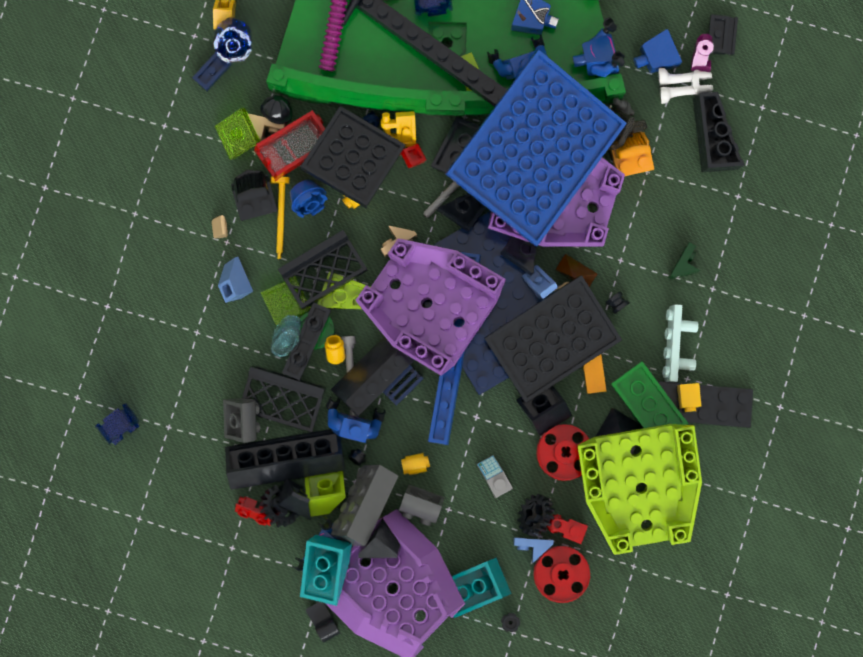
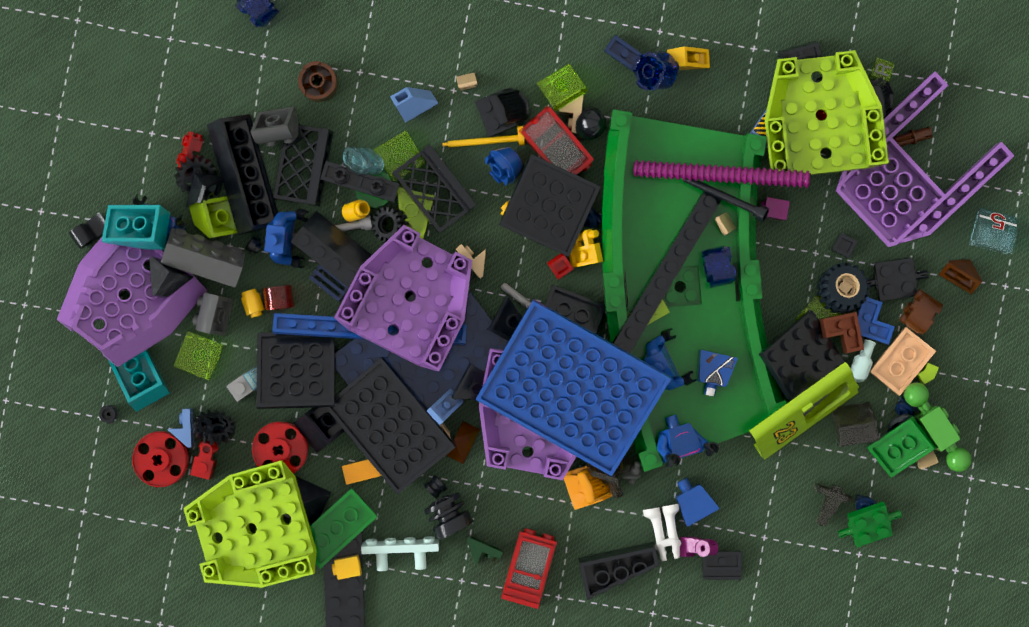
camera: 85 degrees right, 5 degrees up
none -> clear neon green plate [174,331,224,381]
none -> black plate [256,332,335,409]
none -> clear red piece [263,285,294,311]
none -> reddish brown brick [298,61,338,102]
none -> black tyre [371,207,409,242]
none -> black wheel [424,492,474,540]
none -> red door [501,528,557,609]

